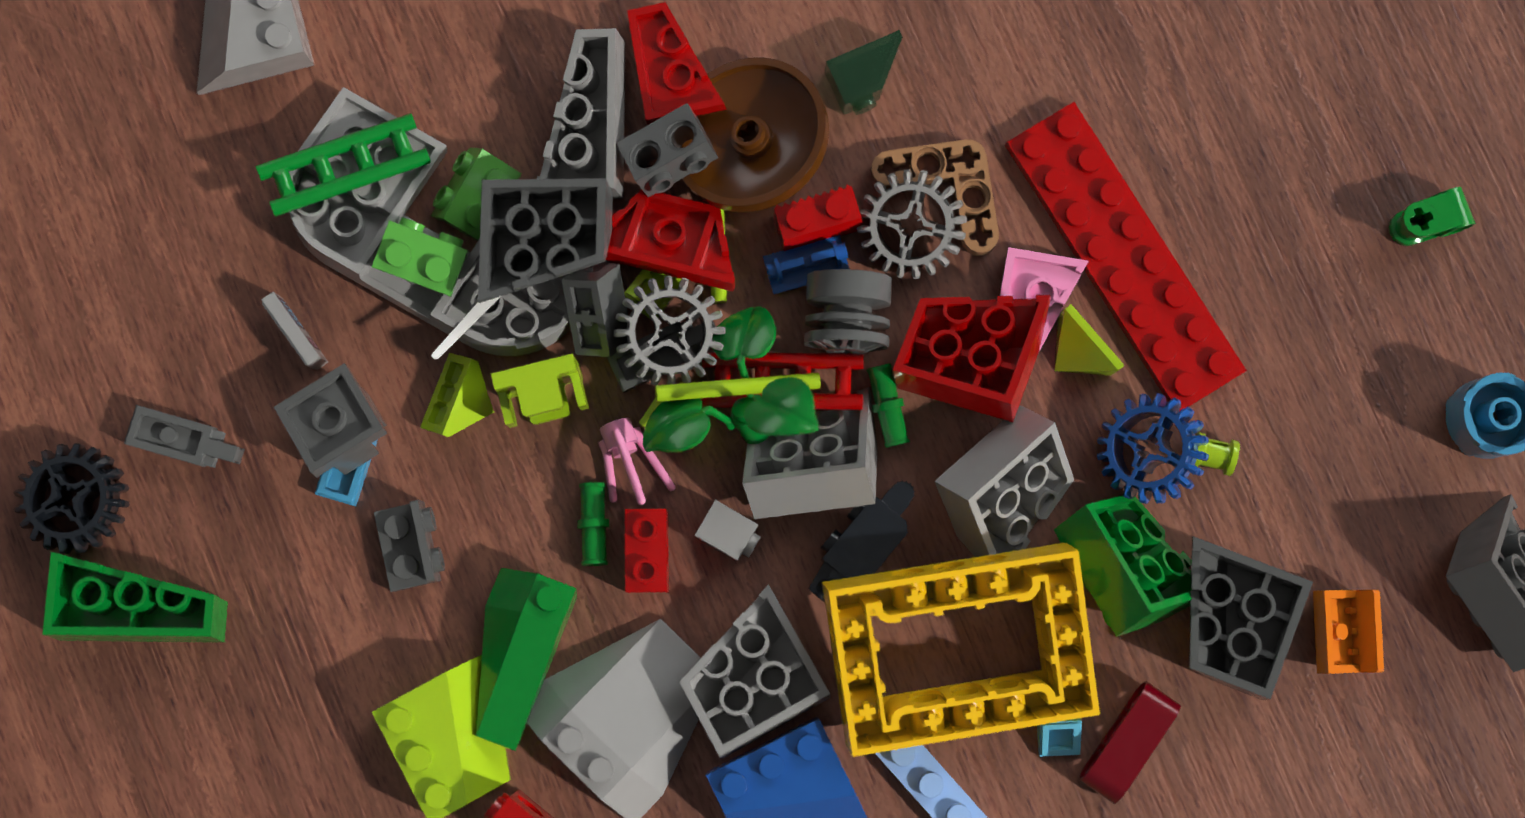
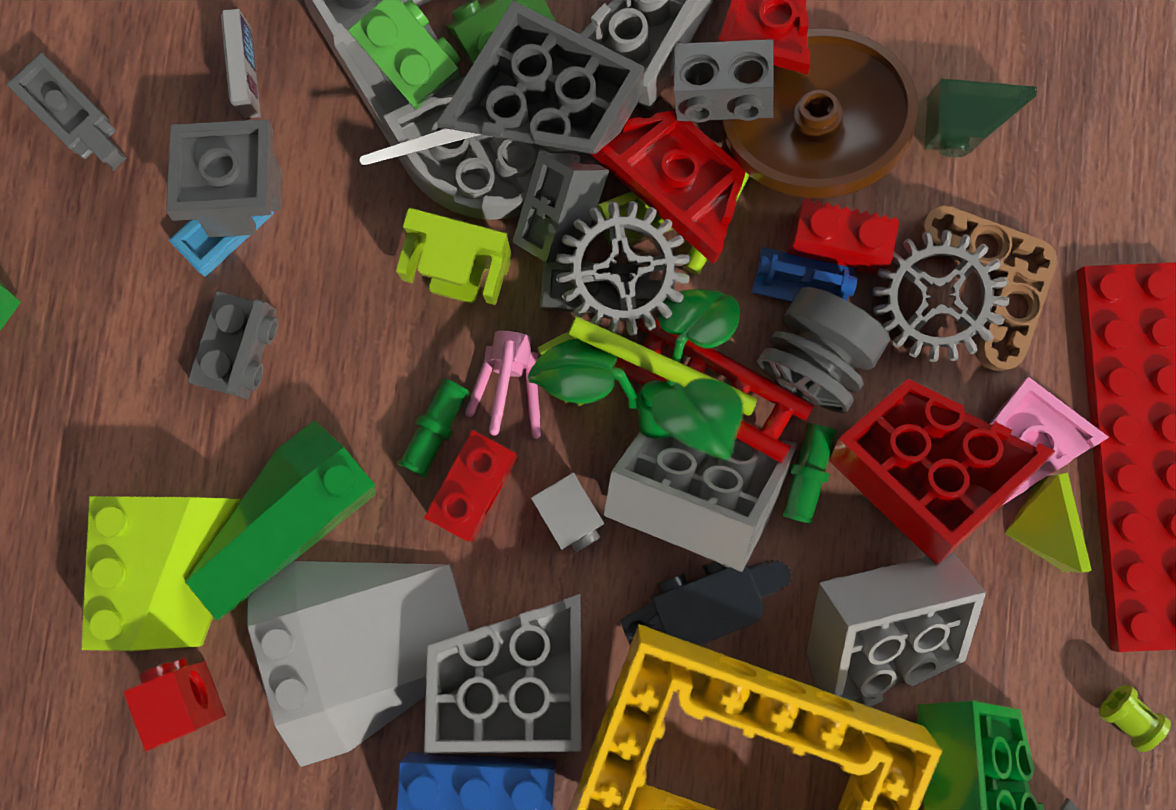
camera: 30 degrees right, 0 degrees up
lime slope [420,353,494,437] -> none
blue gear [1097,393,1209,504] -> none

